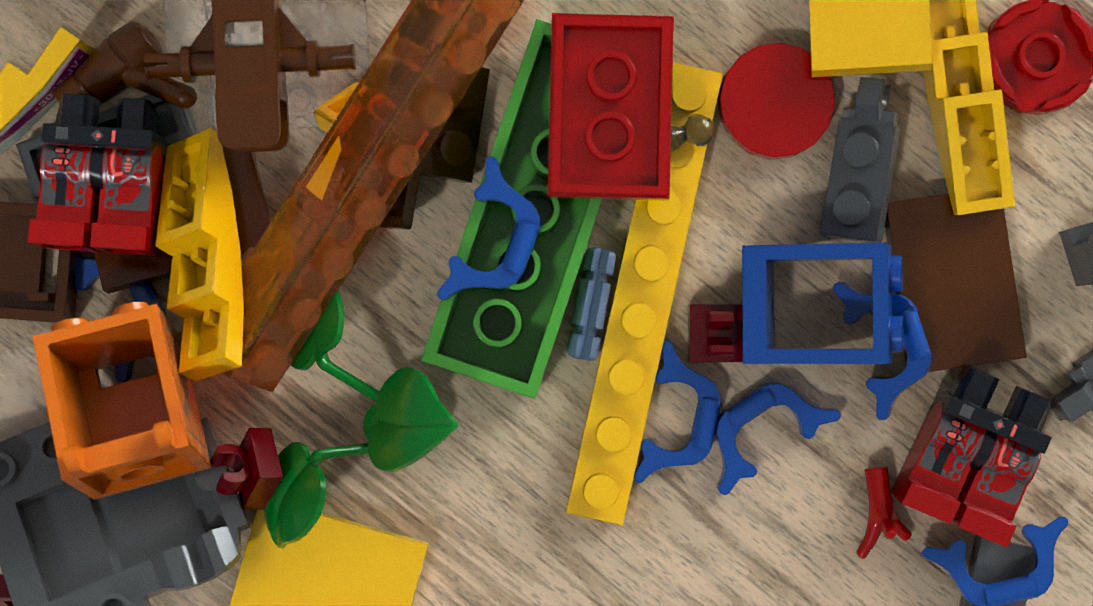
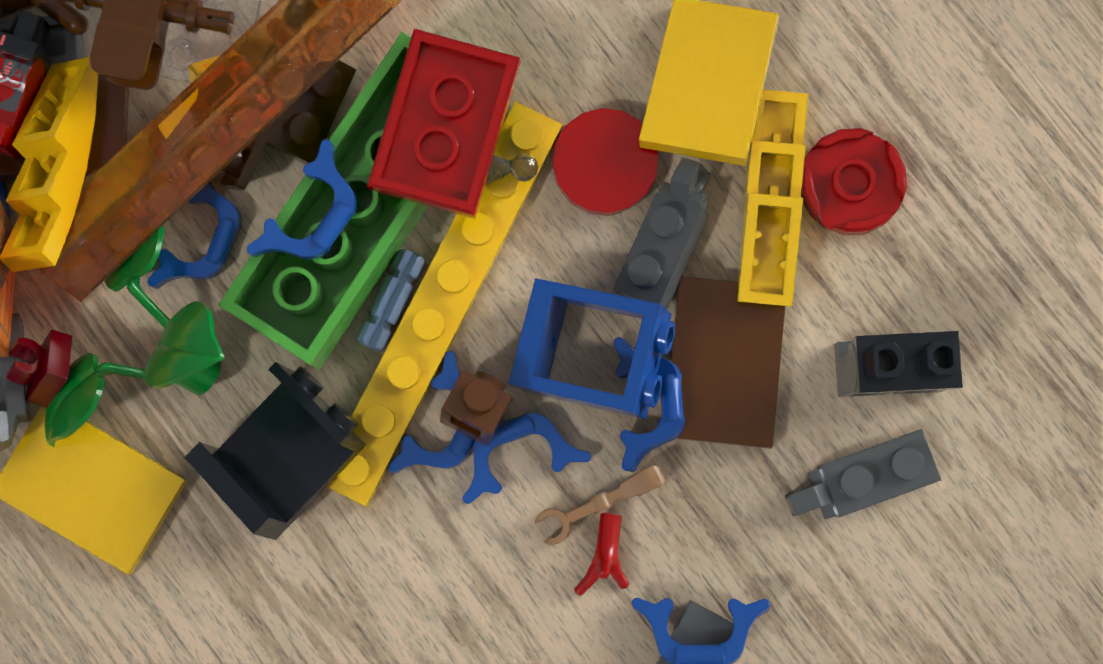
camera: 20 degrees right, 5 degrees down
dark red tile [688,304,743,362] -> none
hips [891,365,1052,548] -> none
none -> blue helmet [147,163,242,289]
none -> black panel [184,362,366,540]
none -> reddish brown brick [440,370,513,447]
none -> medium nougat piece [535,465,665,545]

